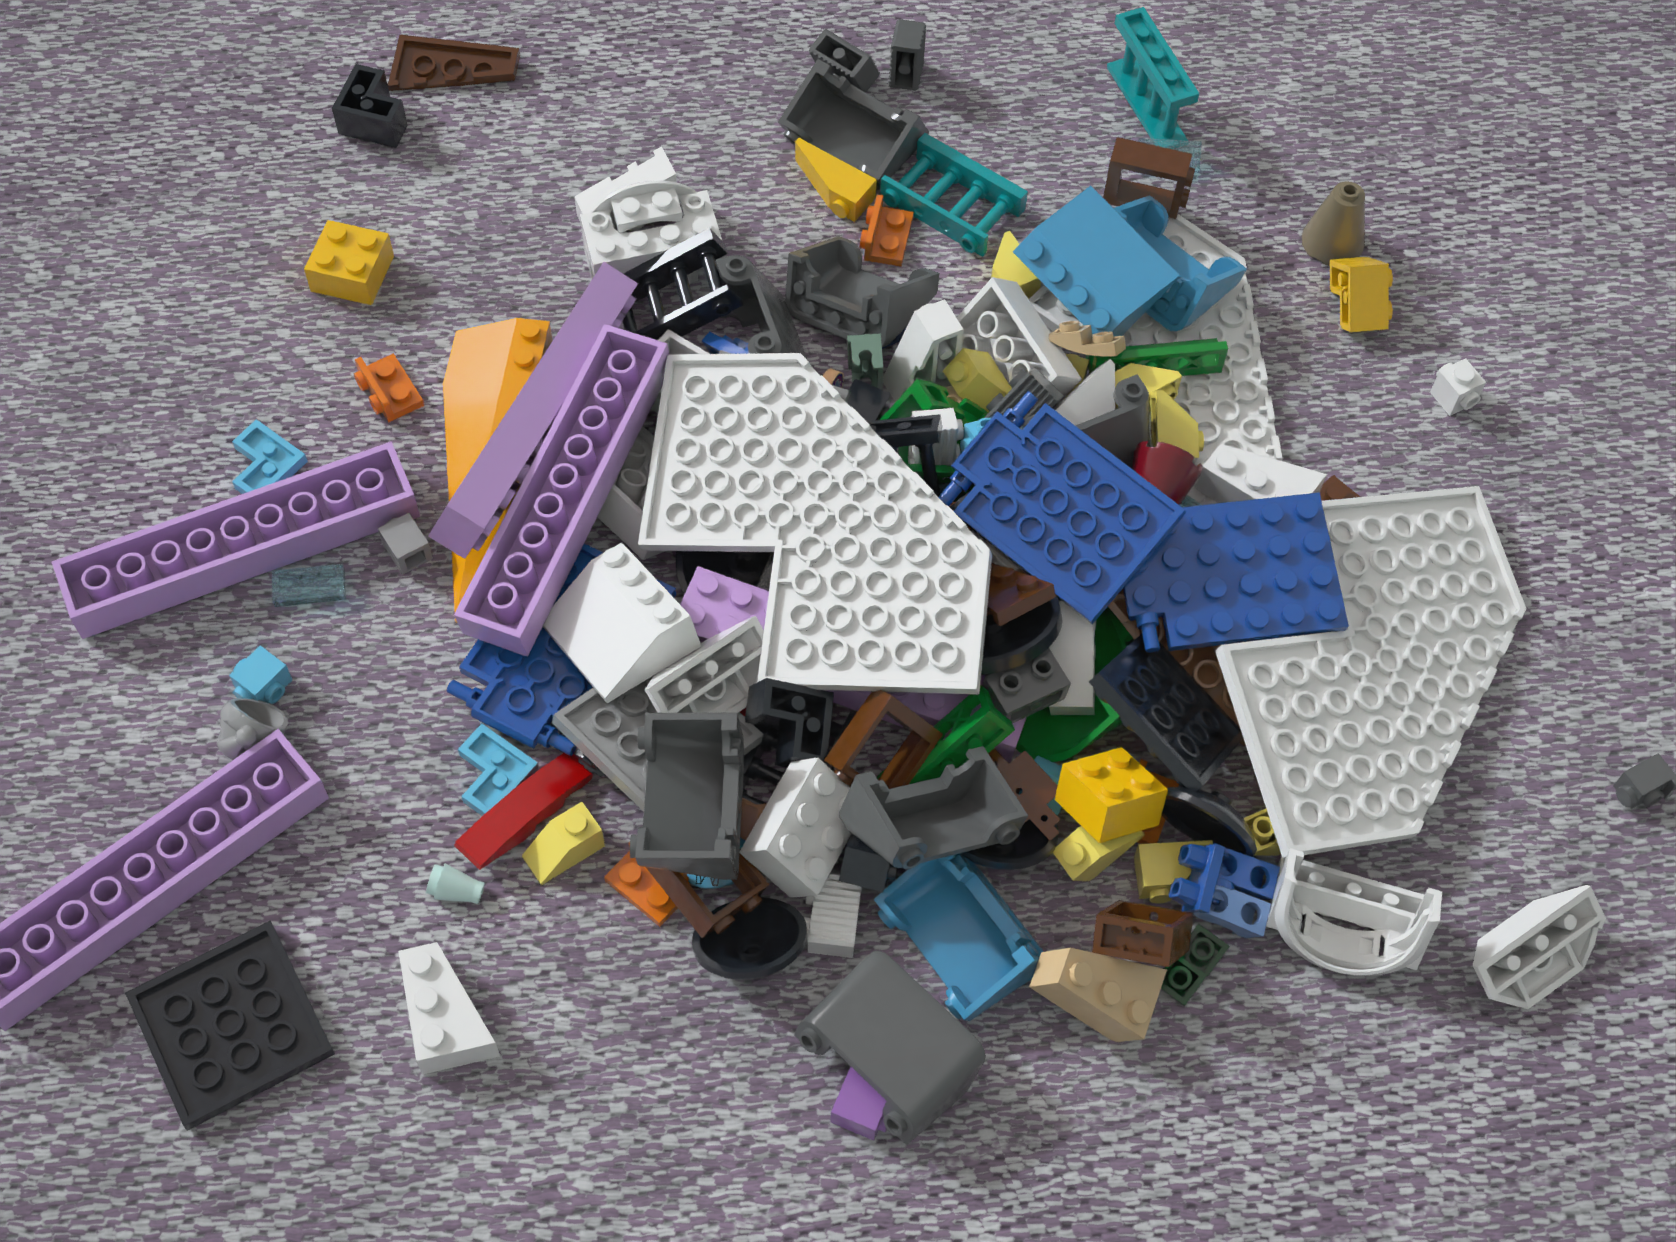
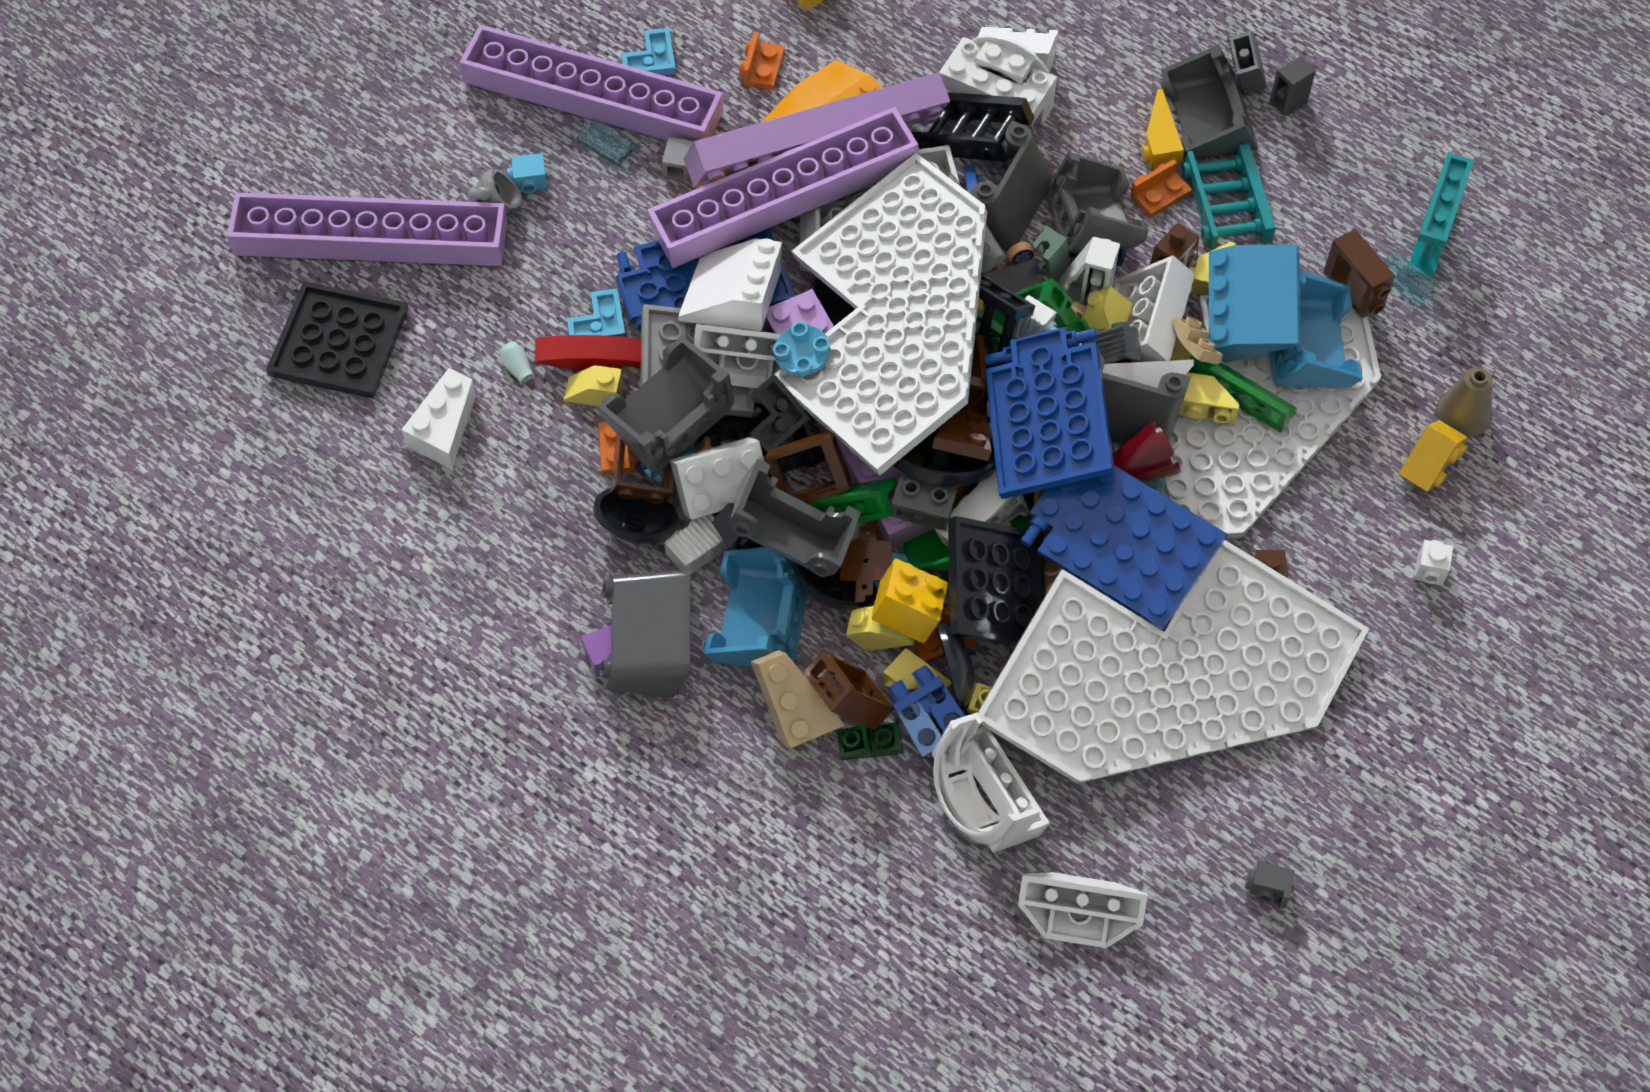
camera: 45 degrees right, 0 degrees up
light yellow slope [1150,390,1204,459] -> none
white wedge [1195,443,1327,503] -> none
none -> medium azure dish [773,322,831,376]
none -> reddish brown torso [1149,223,1199,267]

